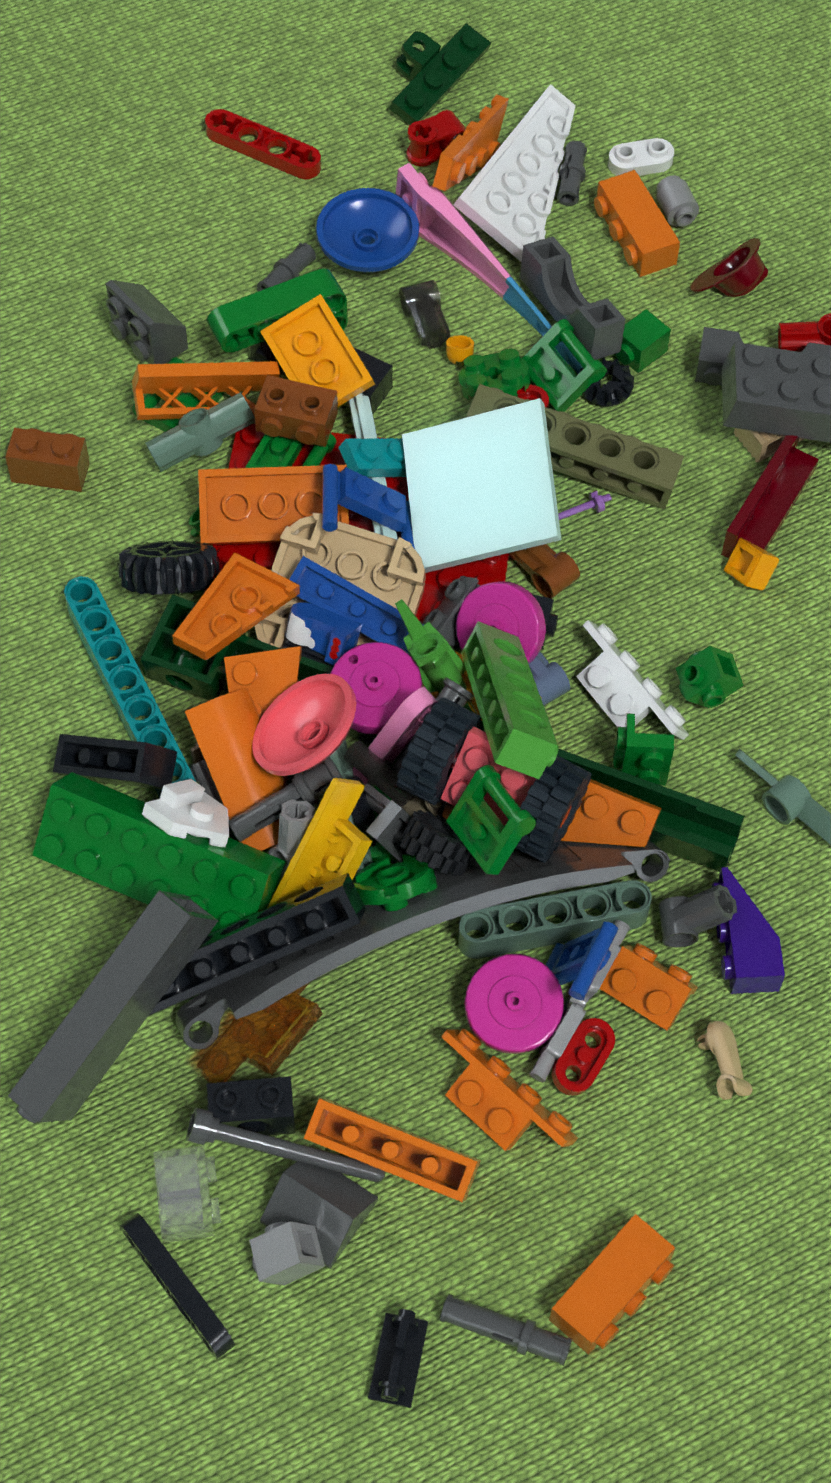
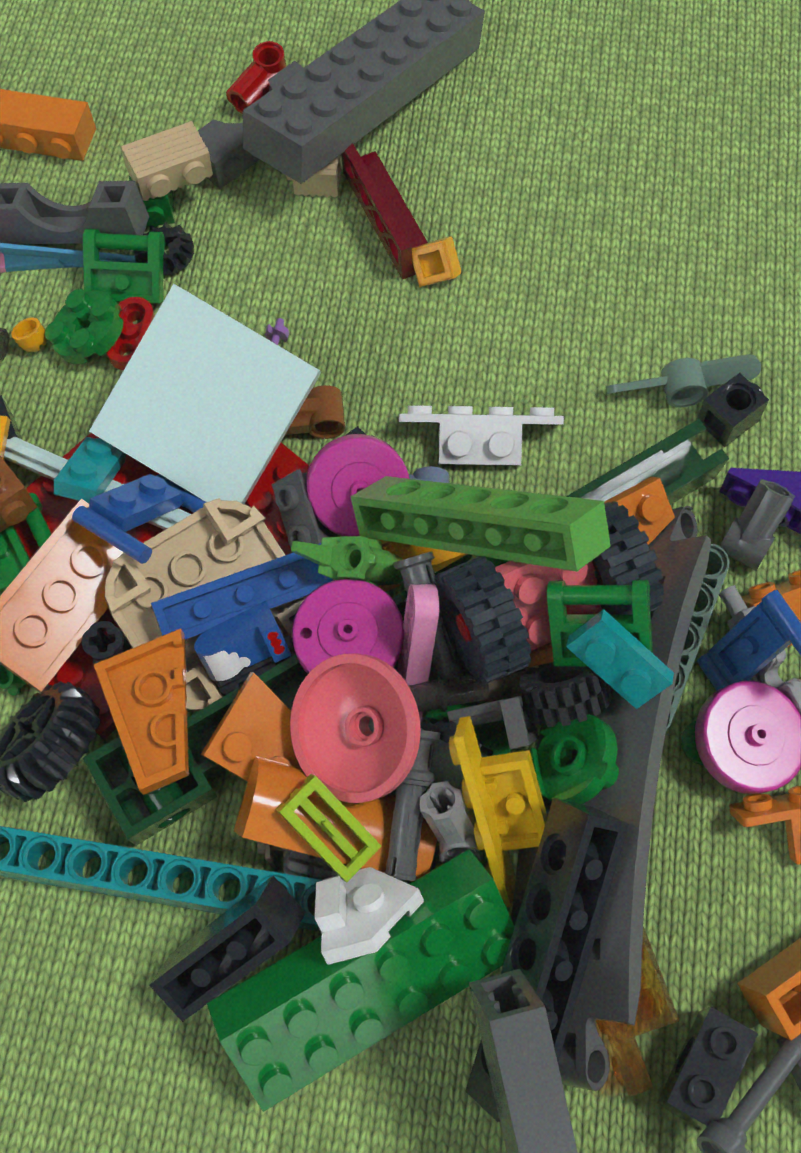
camera: 50 degrees left, 5 degrees up
olive brick [466,384,684,509] -> none
green bracket [613,713,674,786] -> none
light grey brick [656,175,699,226] -> none
green brick [675,646,744,708] -> none
dark red piece [690,238,768,297] -> none
none -> black bush [82,621,131,664]
none -> tan brick [120,121,213,201]
none -> lime tile [275,774,381,882]
none -> teal plate [566,609,674,709]
none -> black brick [697,373,769,448]

